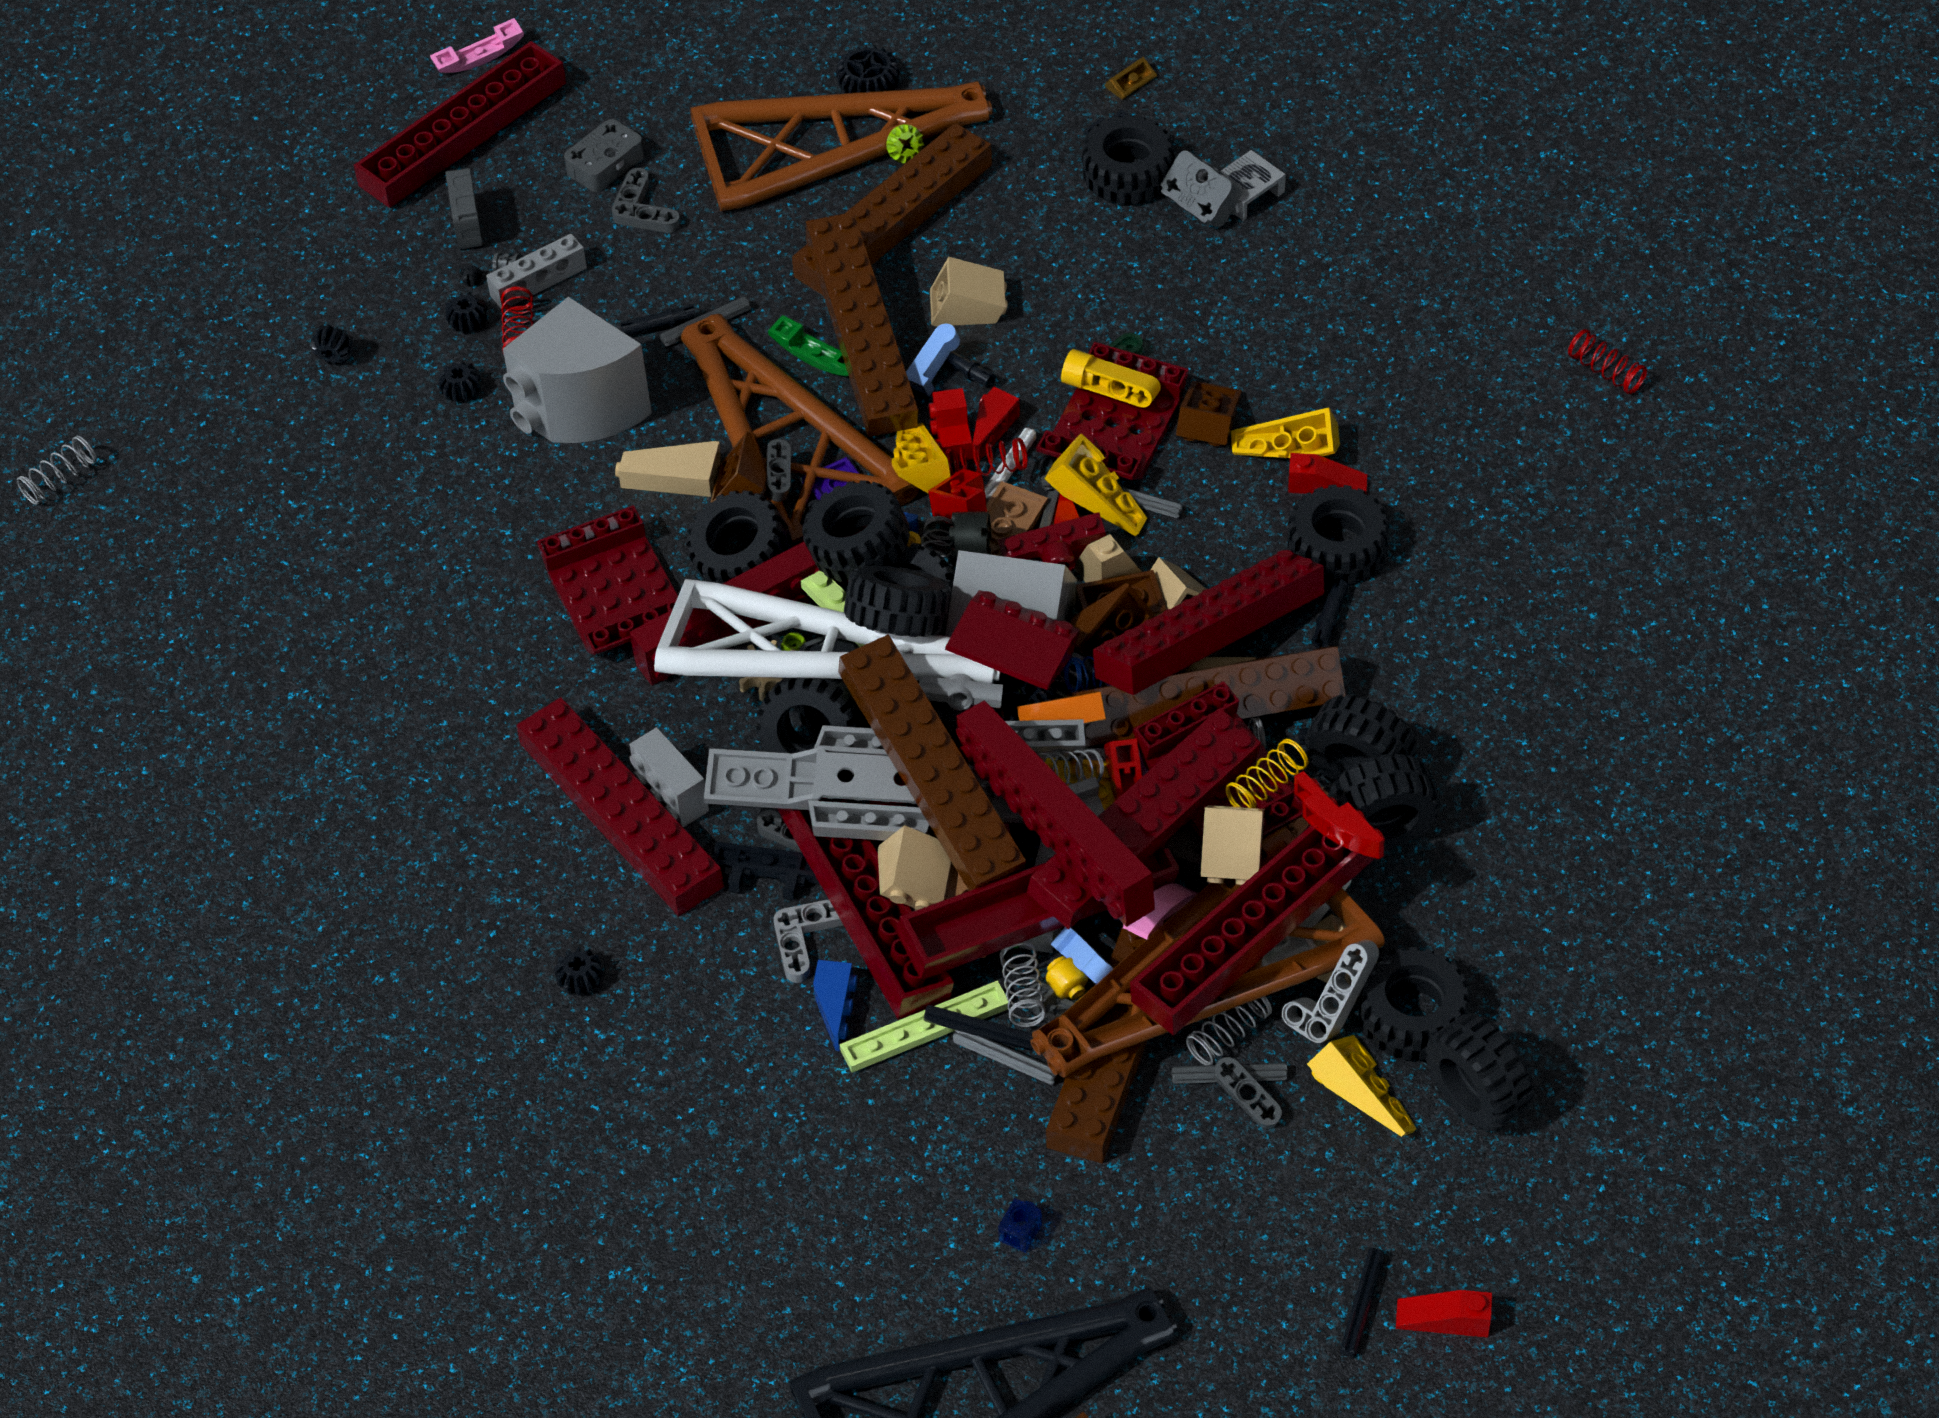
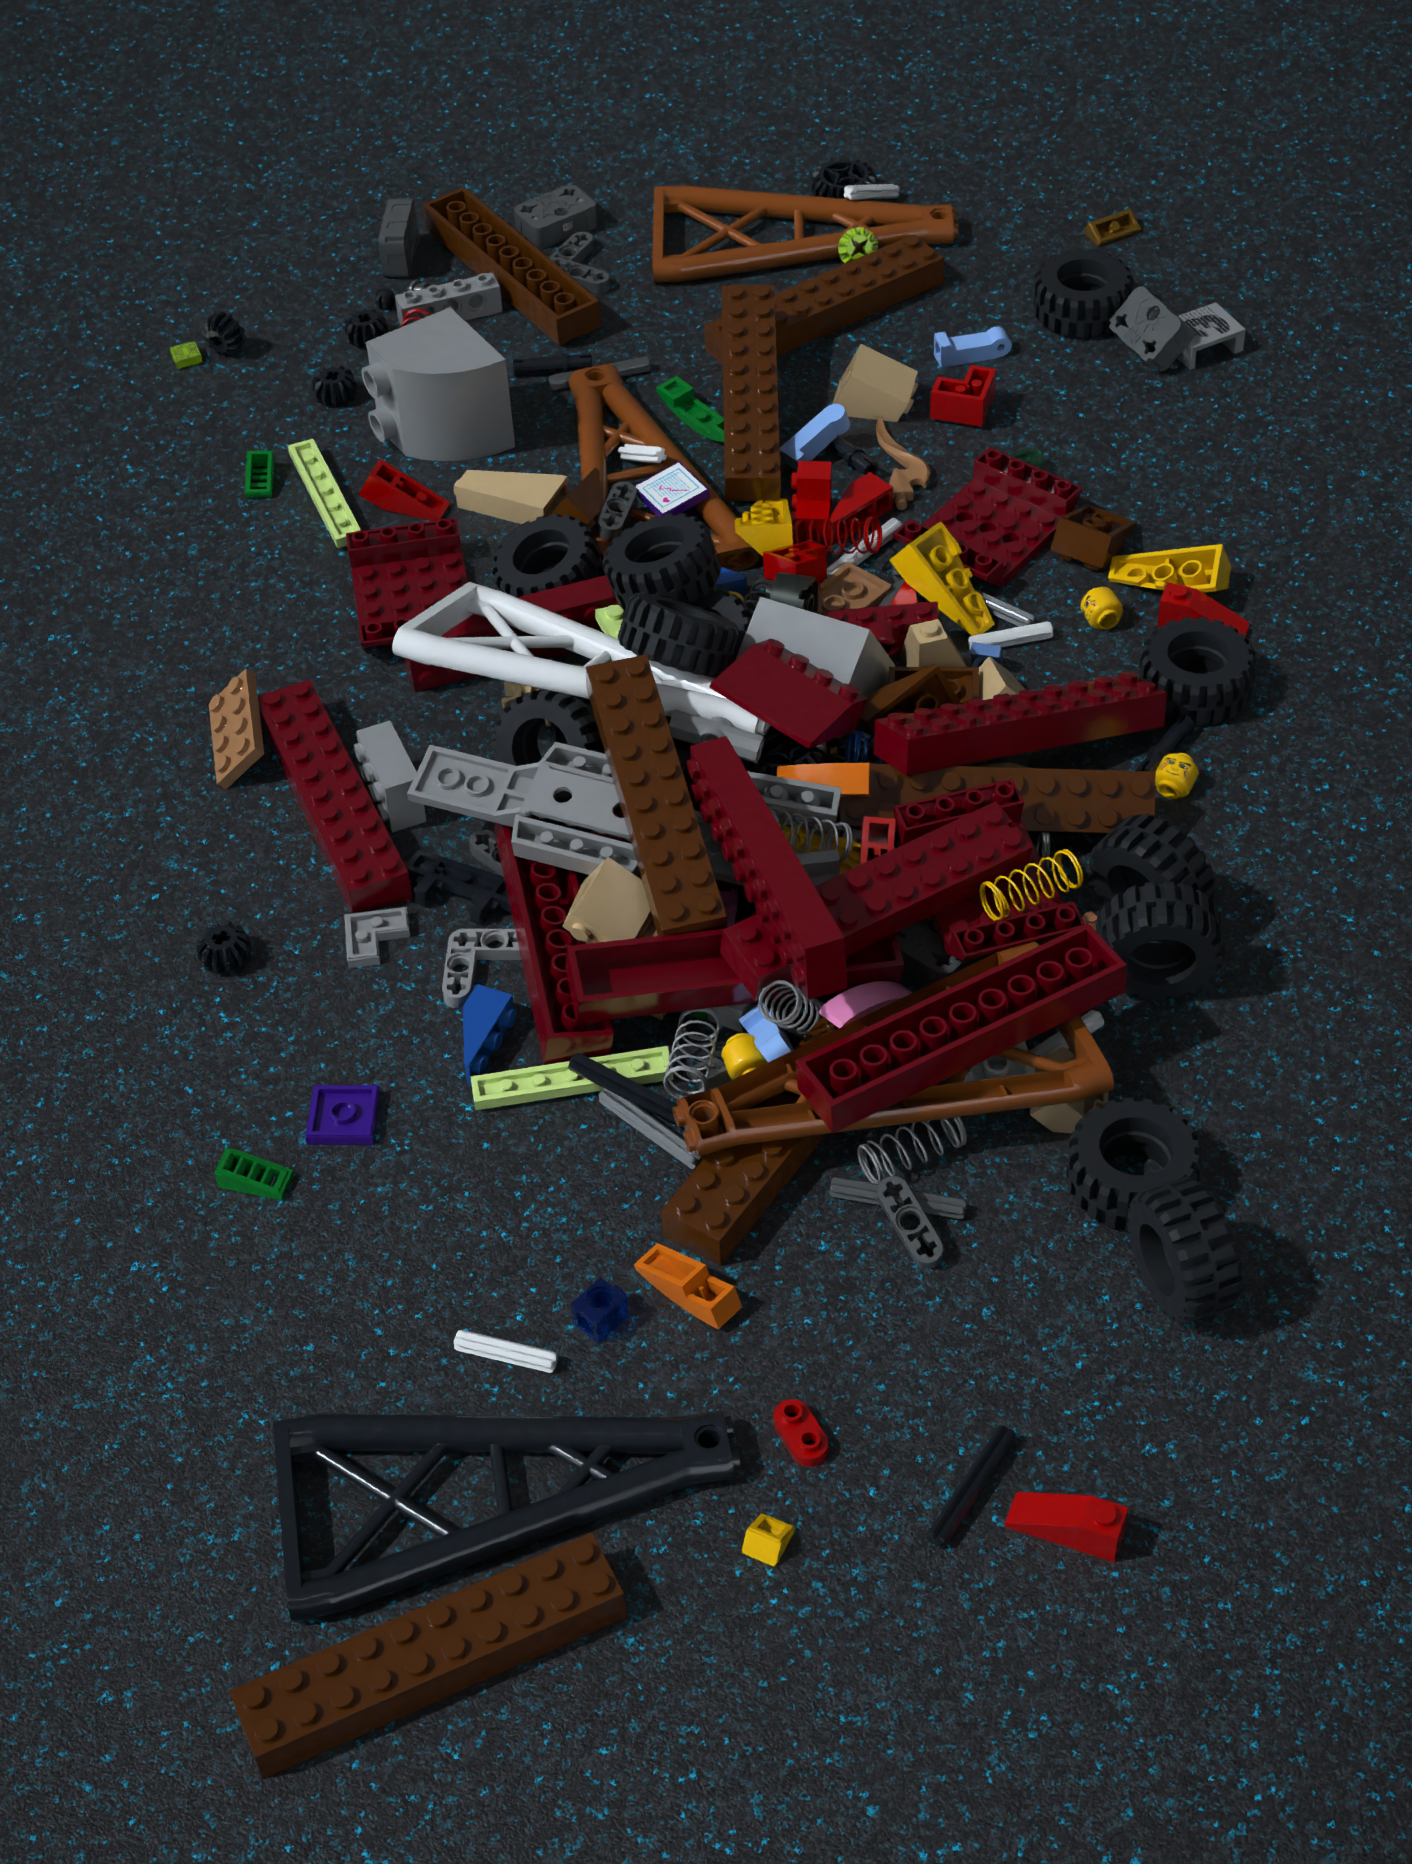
camera: 15 degrees right, 5 degrees down
dark red brick [354,41,566,208] -> none
bright pink slope [430,18,524,73] -> none
yellow beam [1061,349,1161,407] -> none
tan slope [1201,805,1265,885] -> none
light grey beam [1282,940,1379,1043] -> none
red slope [1294,771,1385,859] -> none
yellow wedge [1307,1035,1417,1137] -> none
none -> lime tile [170,341,202,369]
none -> medium nougat plate [209,669,264,789]
none -> green slope [215,1147,294,1201]
none -> green slope [245,450,276,498]
none -> yellowish green plate [288,439,361,548]
none -> dark purple tile [305,1085,381,1145]
none -> light grey tile [344,907,410,968]
none -> red slope [359,458,451,521]
none -> reddish brown brick [422,187,602,345]
none -> white axle [454,1330,558,1373]
none -> white axle [618,444,667,463]
none -> orange slope [634,1243,742,1330]
none -> tile [635,462,710,517]
none -> yellow slope [742,1513,795,1566]
none -> light grey piece [758,980,824,1039]
none -> red plate [773,1399,828,1467]
none -> white axle [843,184,900,200]
none -> medium nougat piece [876,416,930,510]
none -> red brick [930,365,996,427]
none -> light blue leg [934,327,1012,368]
none -> white axle [968,621,1053,651]
none -> medium blue tile [970,642,1003,667]
none -> yellow head [1080,587,1123,630]
none -> yellow head [1155,753,1199,799]

